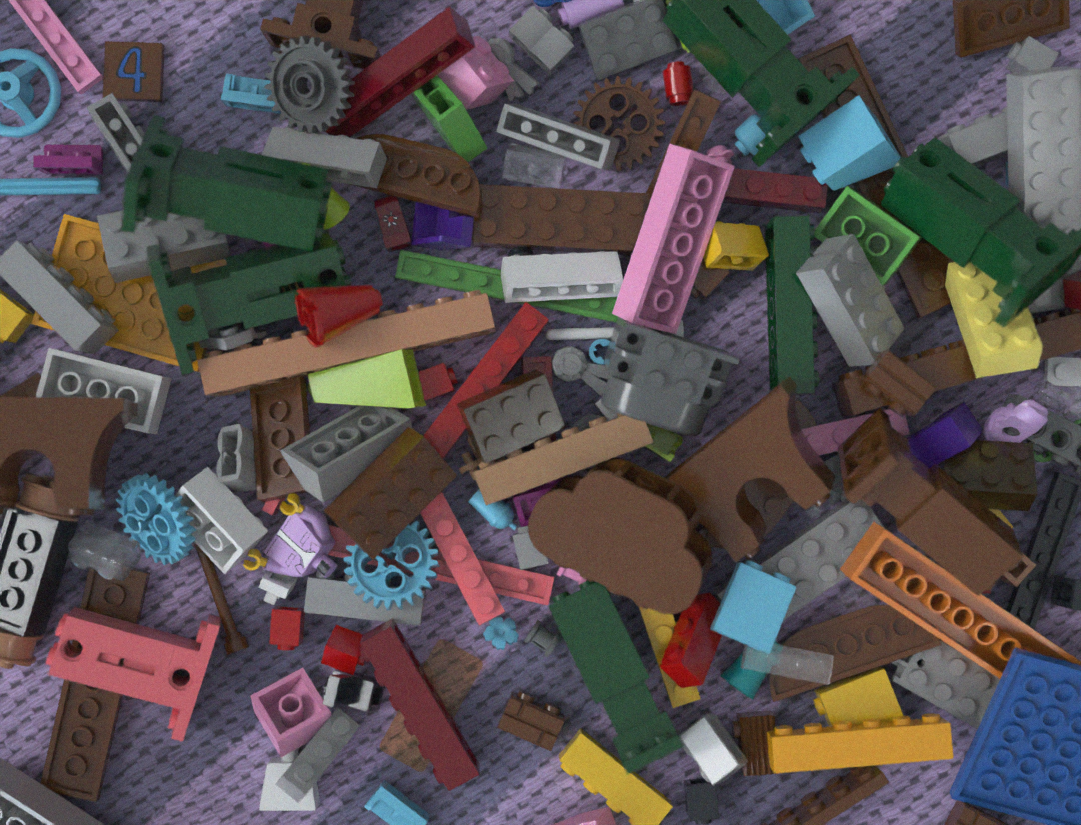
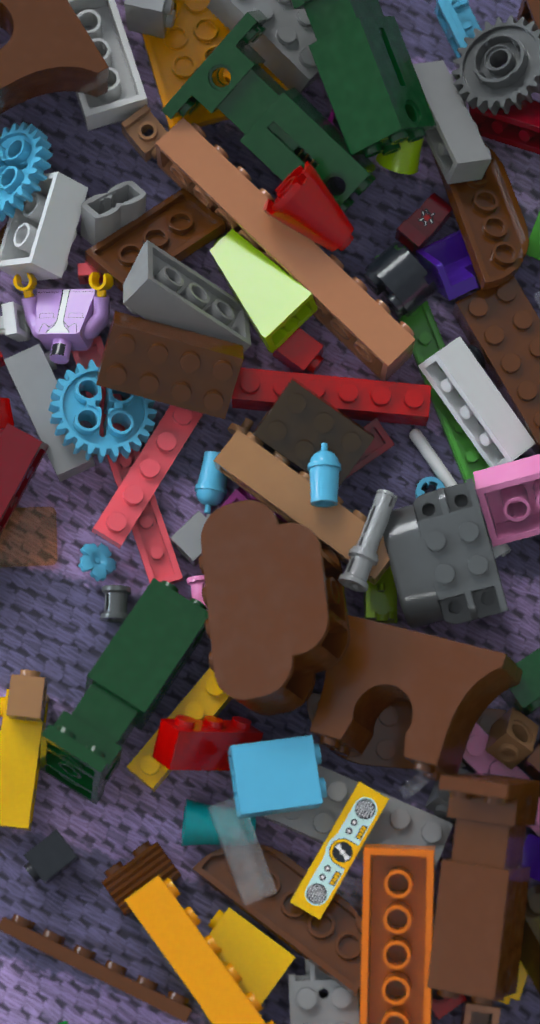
camera: 60 degrees right, 10 degrees down
light grey plate [199,322,266,350] -> none
reddish brown brick [497,690,565,751] -> none
light grey piece [551,346,610,396] -> none
white brick [679,713,749,785] -> none
none -> medium nougat brick [6,670,48,722]
none -> medium nougat brick [121,105,167,162]
none -> tile [290,781,389,920]
none -> medium azure piece [307,443,341,507]
none -> light grey pin [338,489,398,592]
none -> black brick [364,242,438,319]
none -> medium nougat brick [485,707,539,770]

